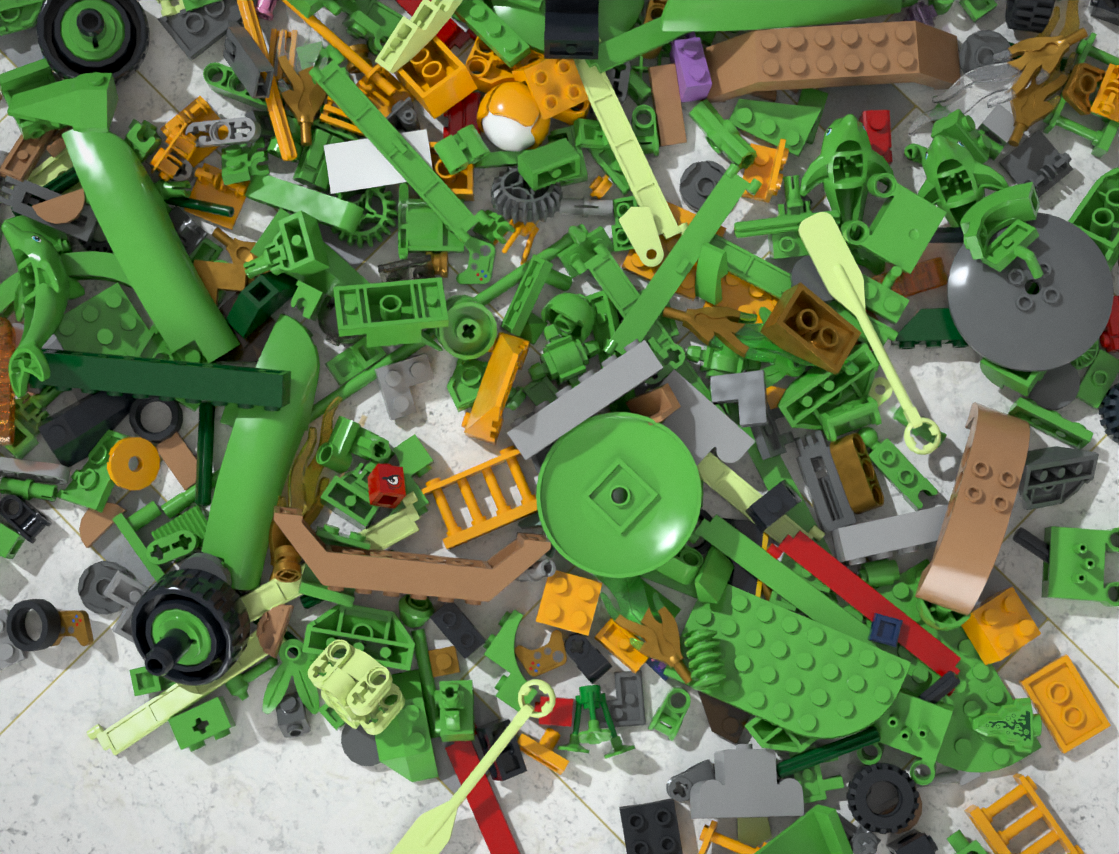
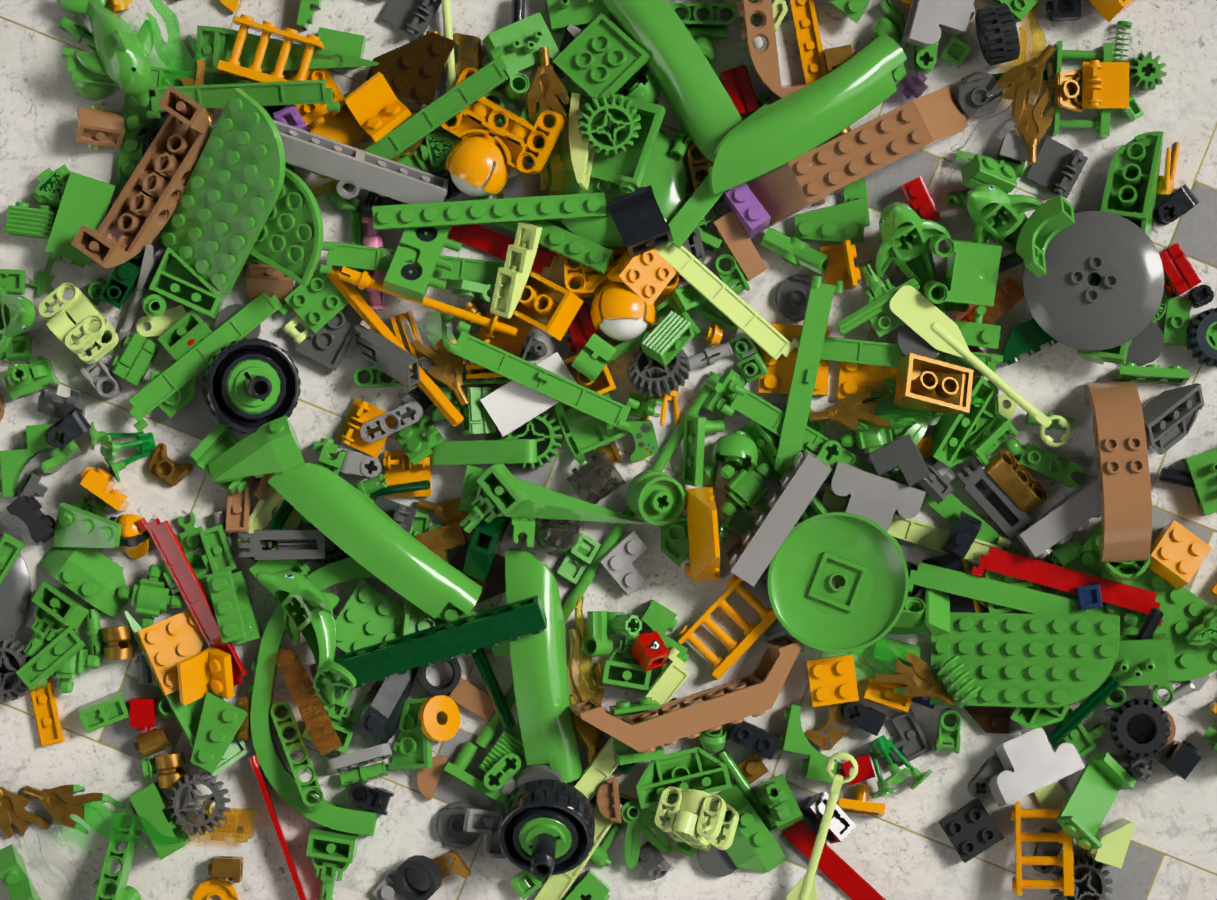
camera: 25 degrees left, 5 degrees up
medium nougat tile [32,188,87,225] -> none
light orange hinge [150,123,197,182] -> none
pearl gold wheel [274,545,302,583] -> none
bright green brick [333,277,449,347] -> none
light grey pin [515,559,556,582] -> none
yellowish green piece [619,206,664,267] -> none
medium nougat panel [626,383,681,426] -> none
bright green slope [695,242,728,305] -> none
bright green plate [981,219,1043,279] -> none

